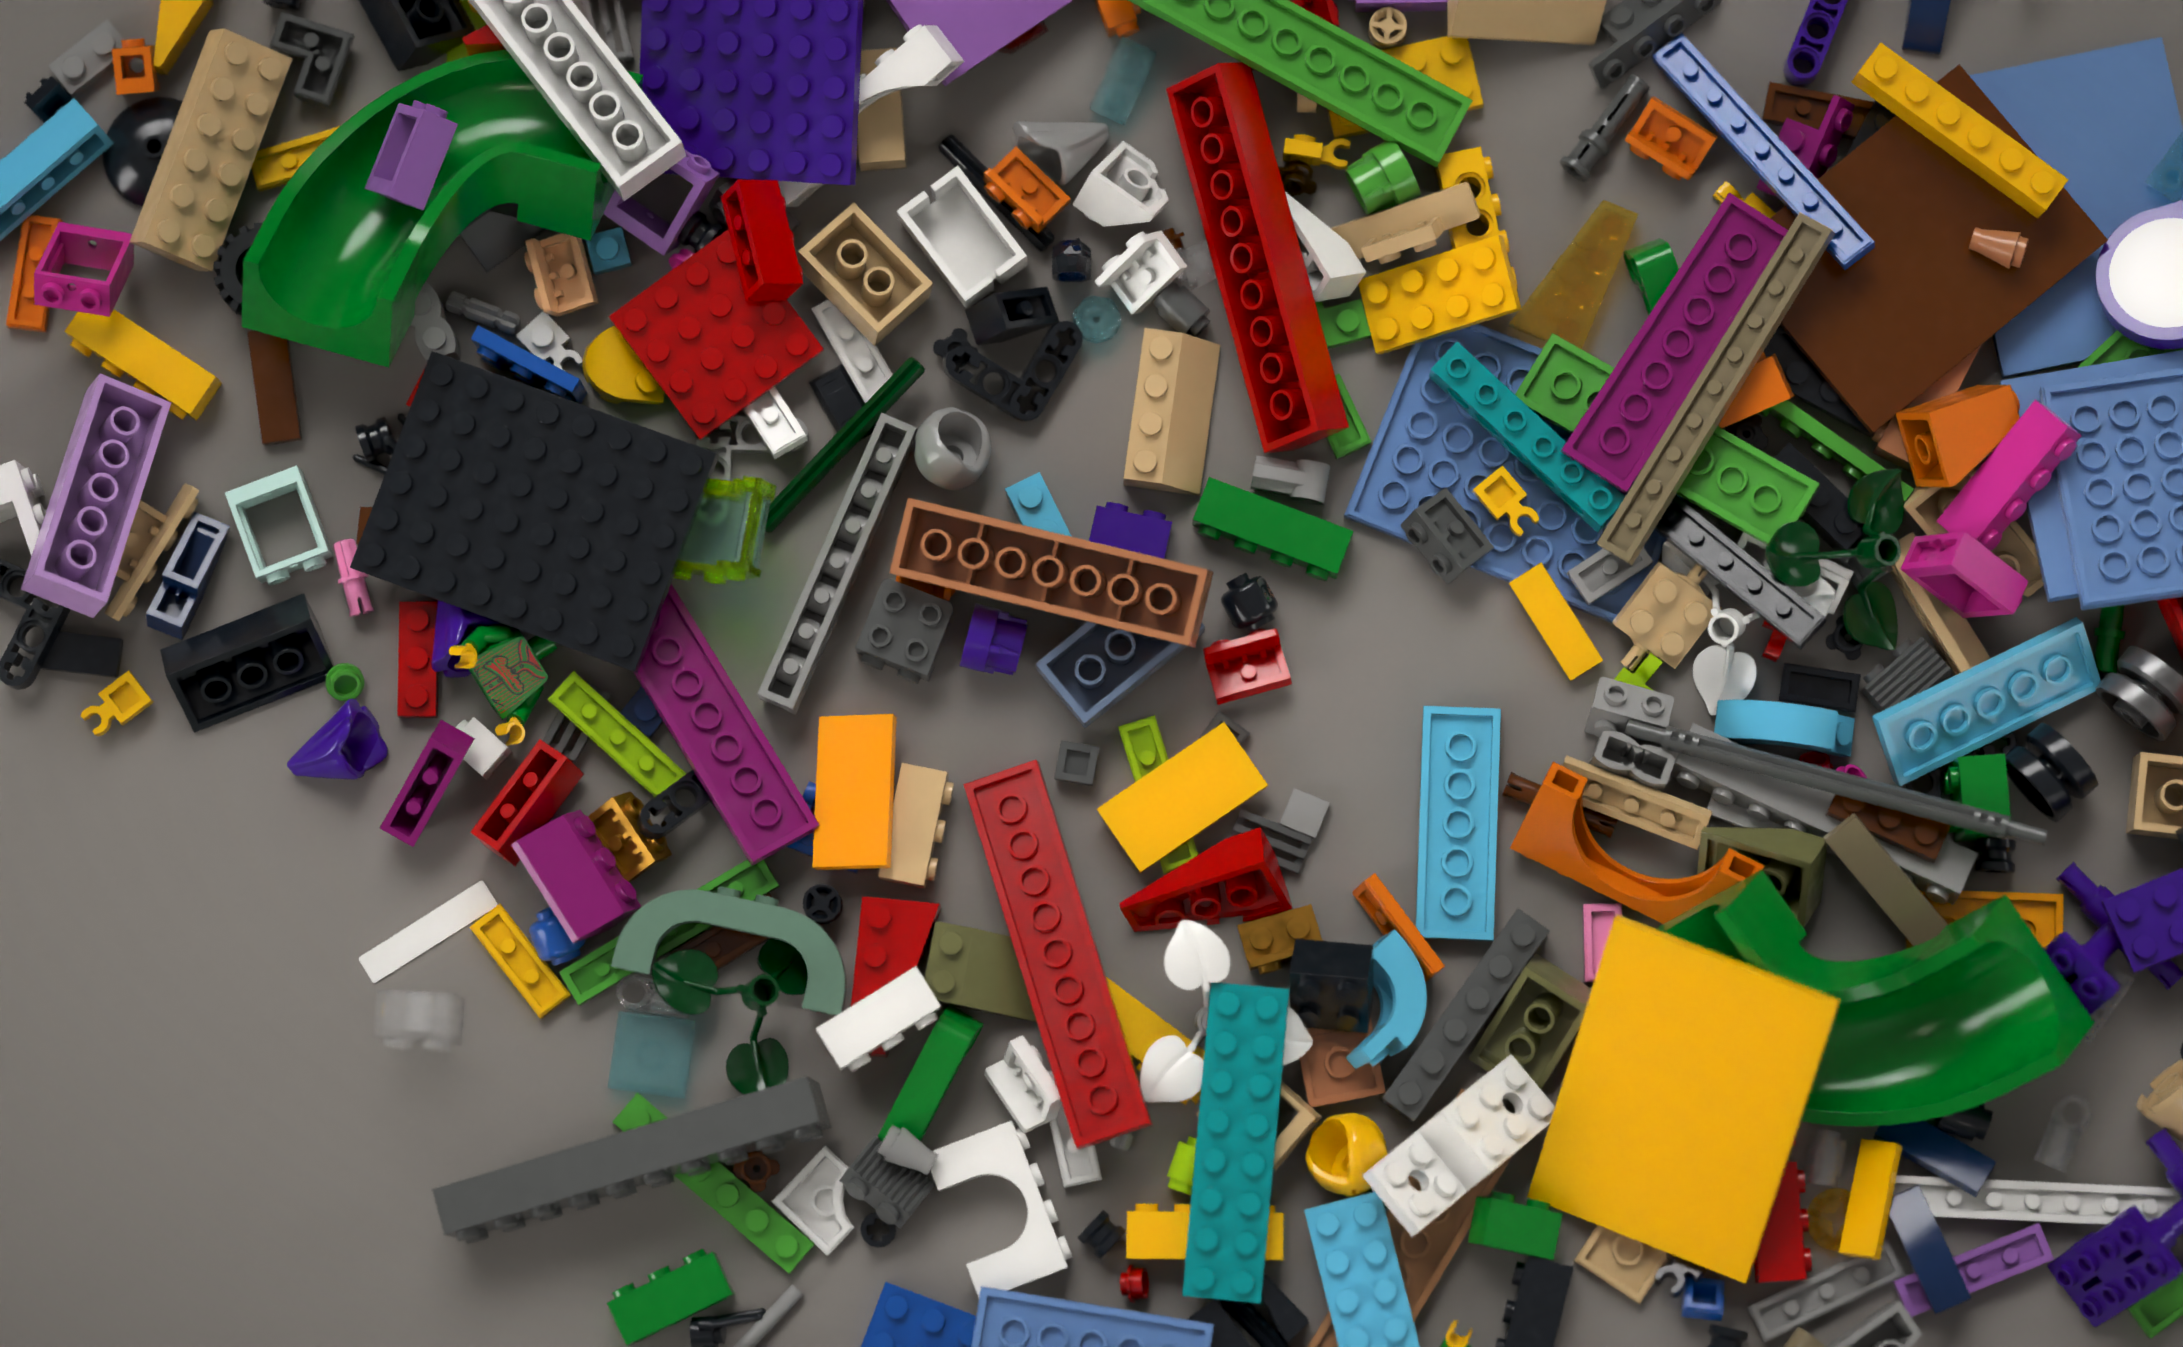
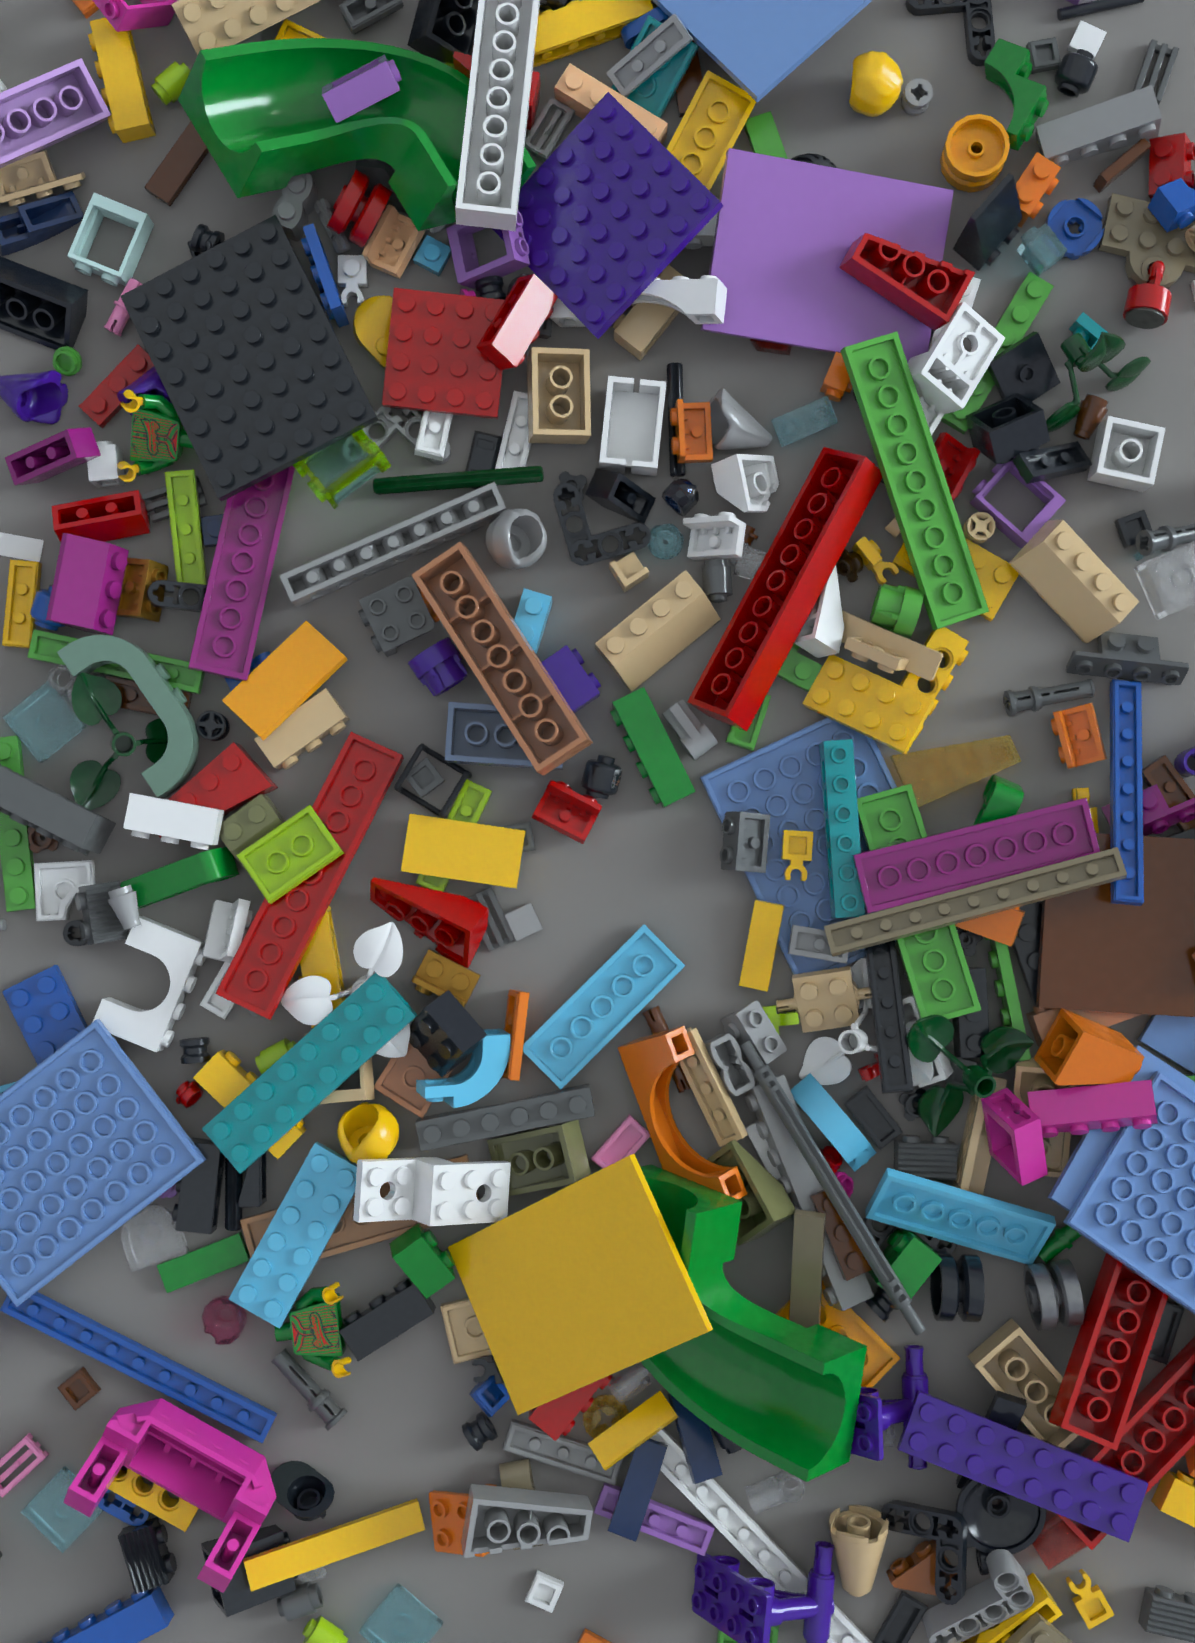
camera: 35 degrees right, 5 degrees up
none -> lime brick [151,61,191,106]
none -> lime tile [236,805,344,904]
none -> red wheel [326,169,392,248]
none -> black piece [394,743,472,819]
none -> tan panel [609,551,650,593]

